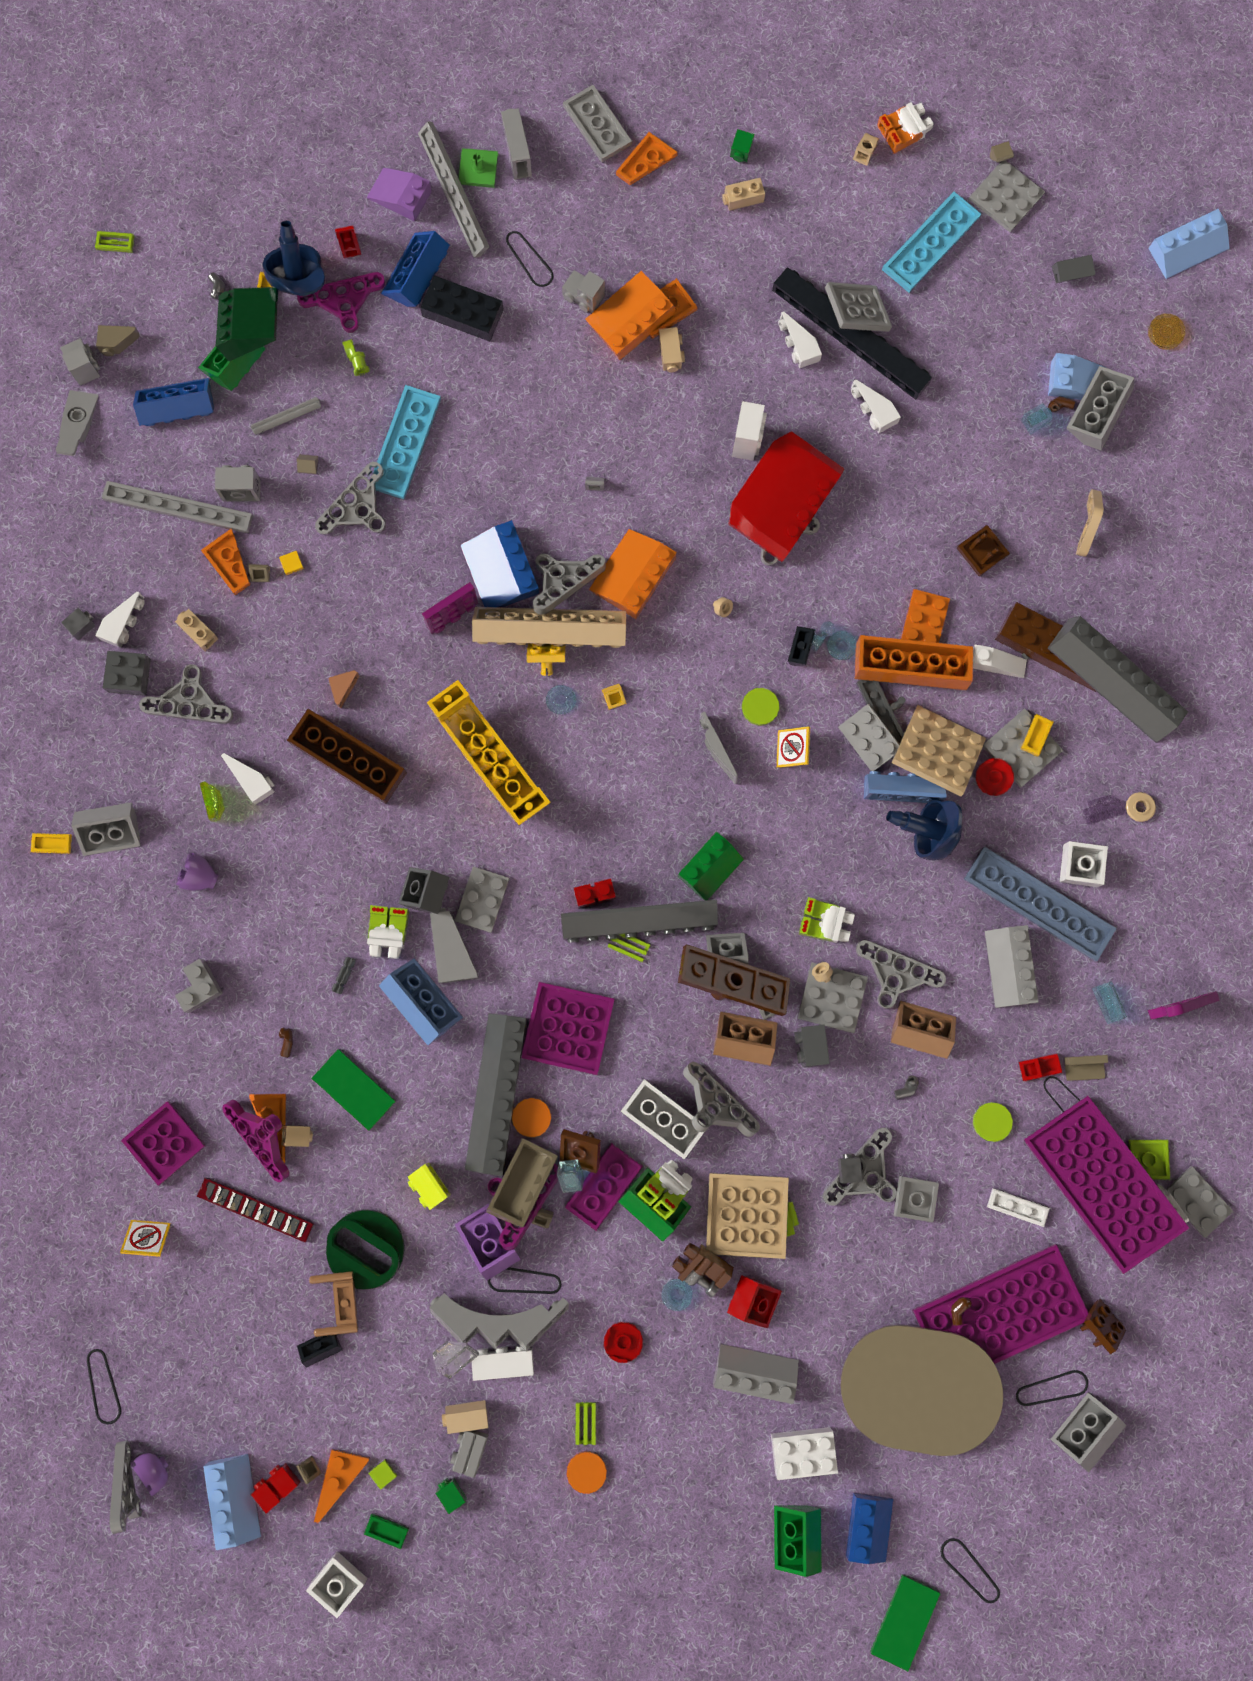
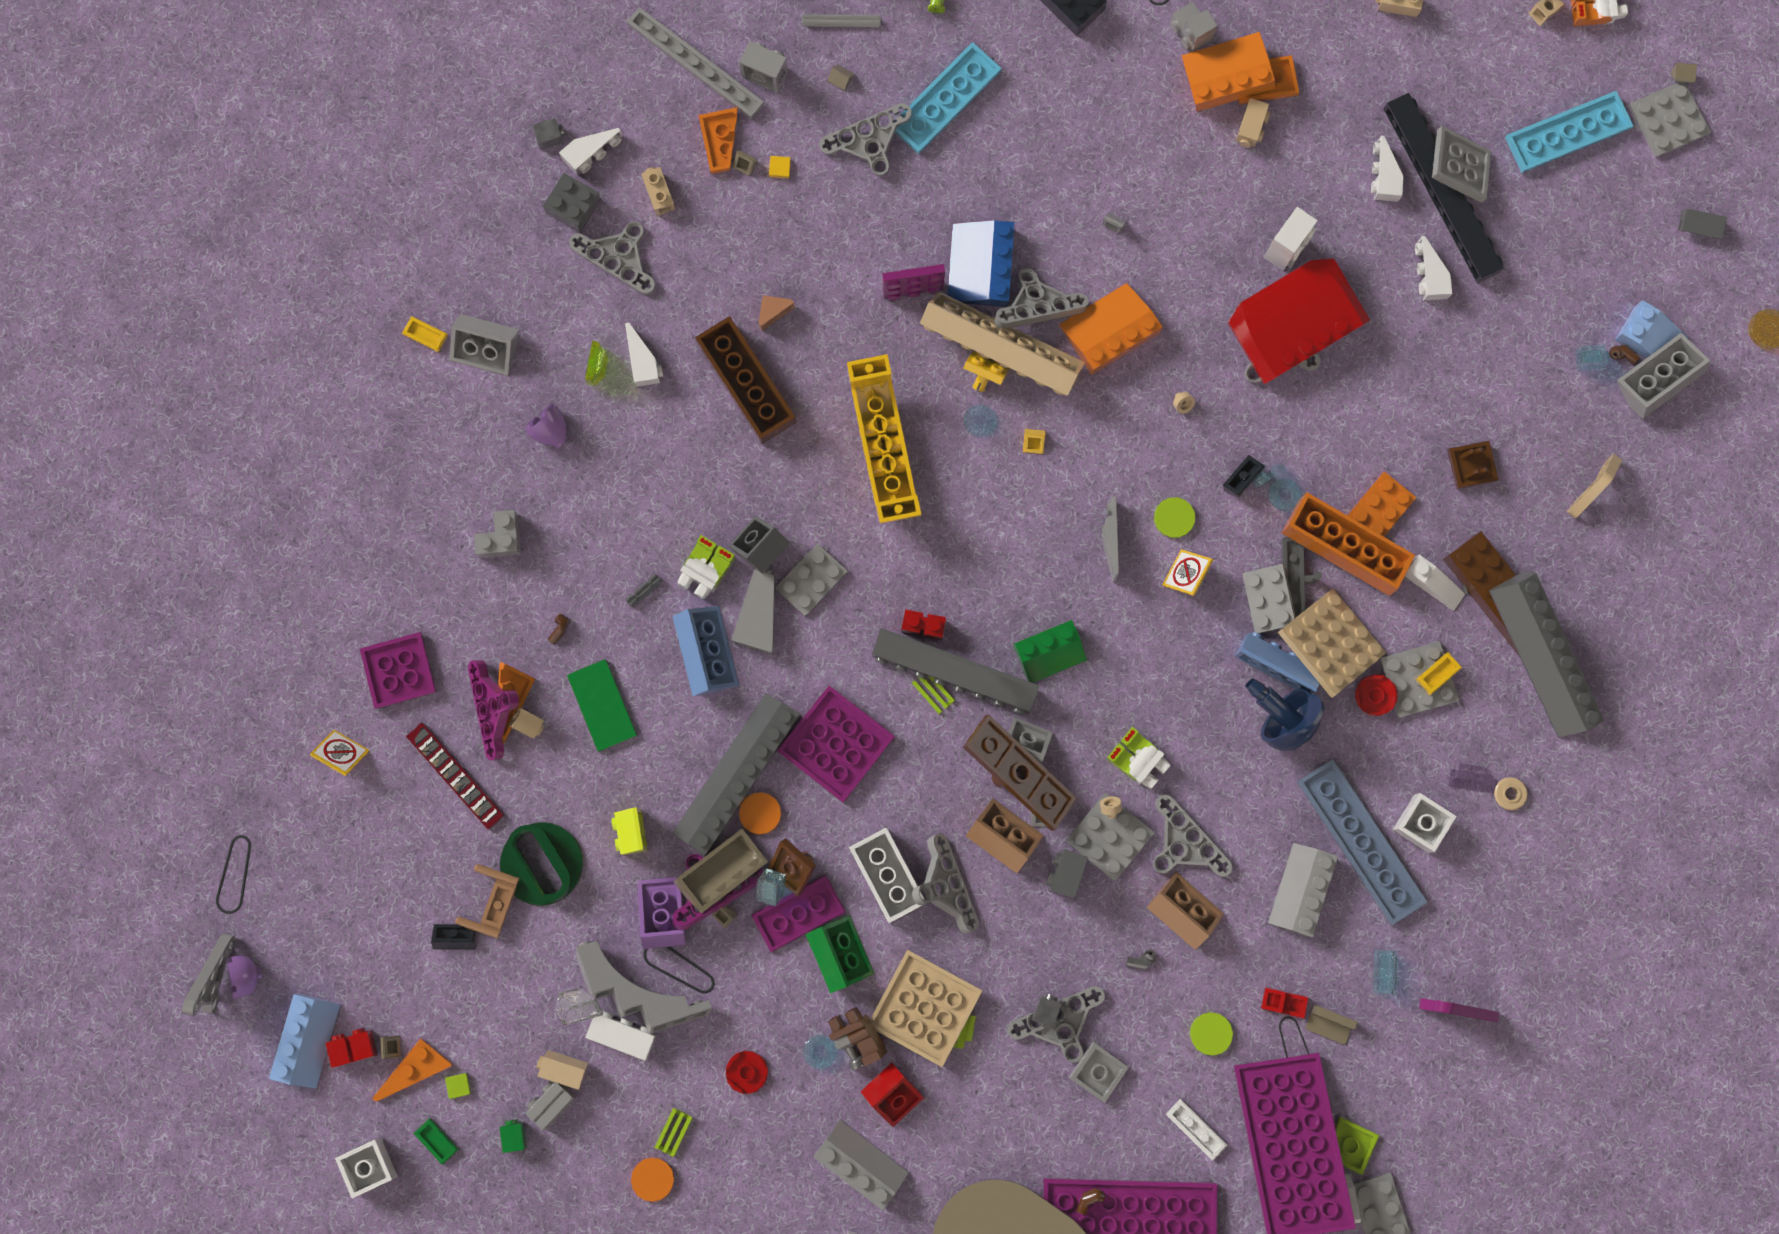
camera: 30 degrees right, 0 degrees up
hips [637,1160,692,1220] -> none

